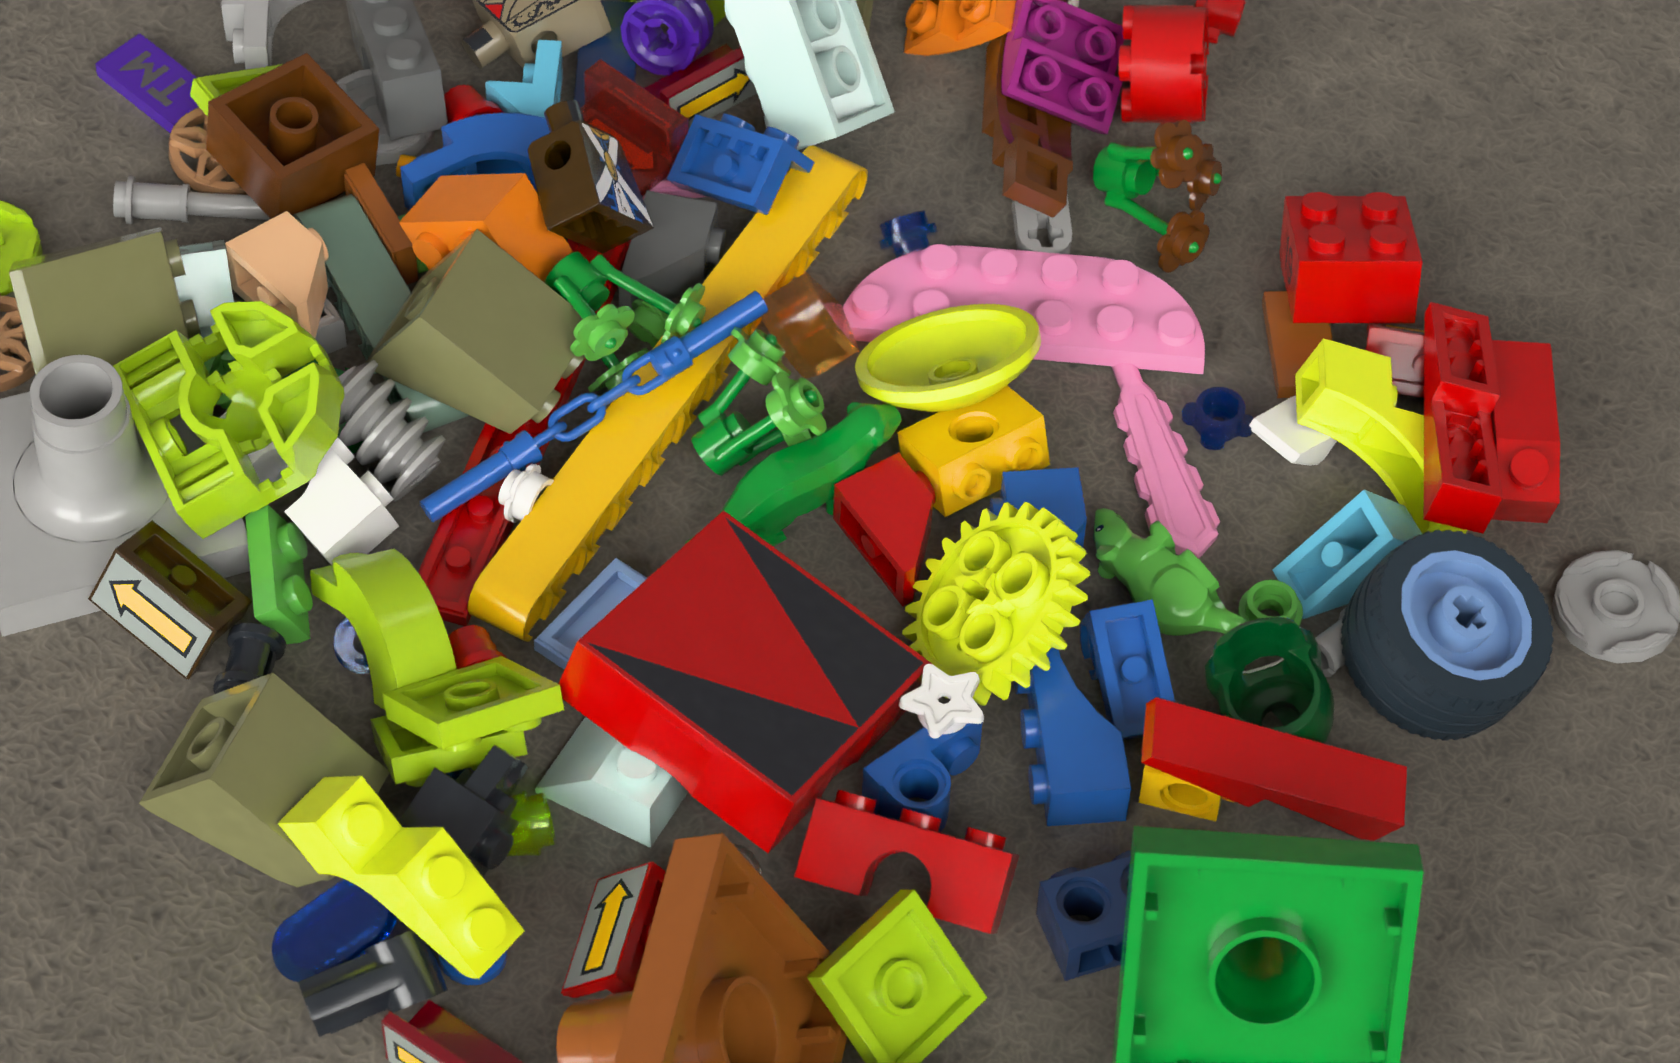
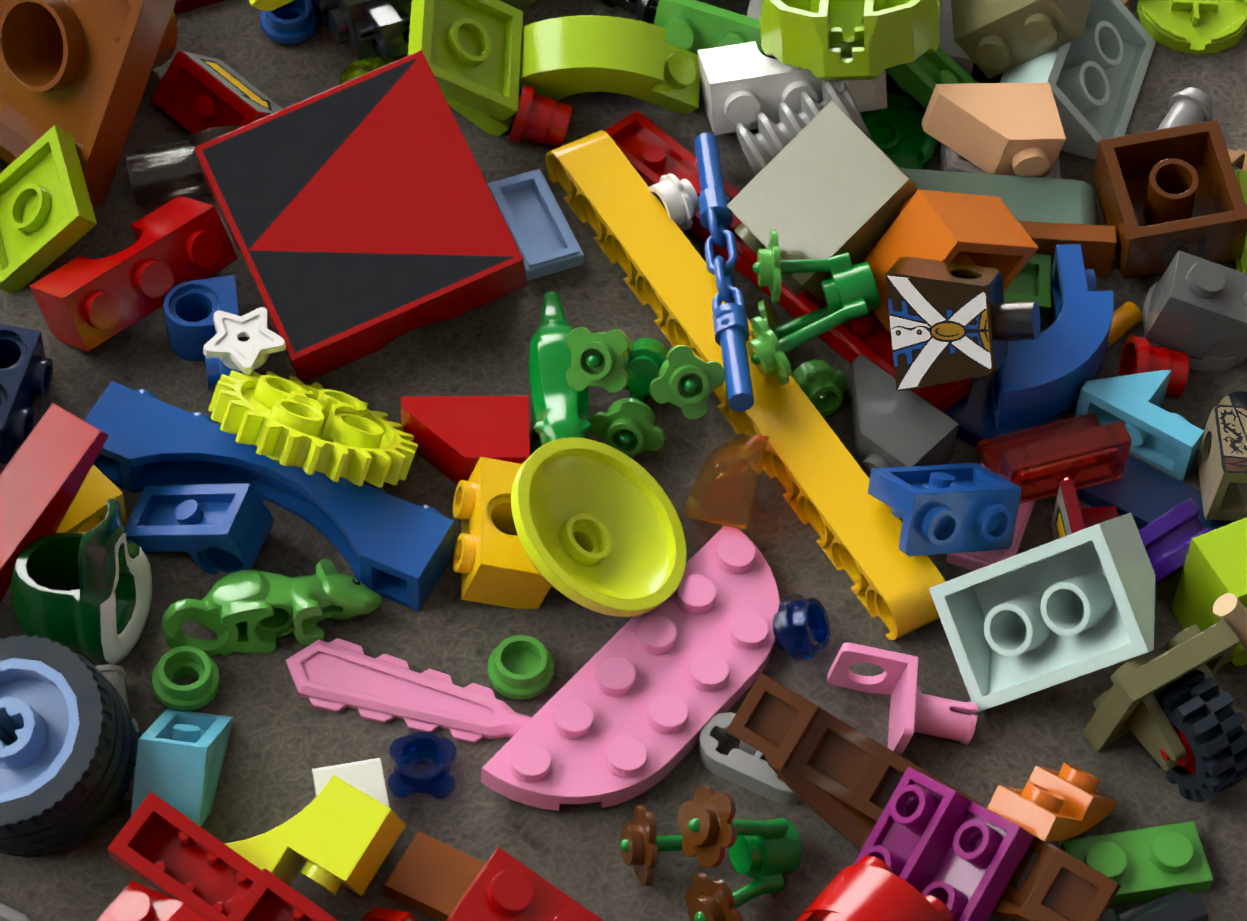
camera: 120 degrees right, 0 degrees up
none -> bright green plate [488,635,554,700]
none -> bright pink bracket [827,643,978,756]

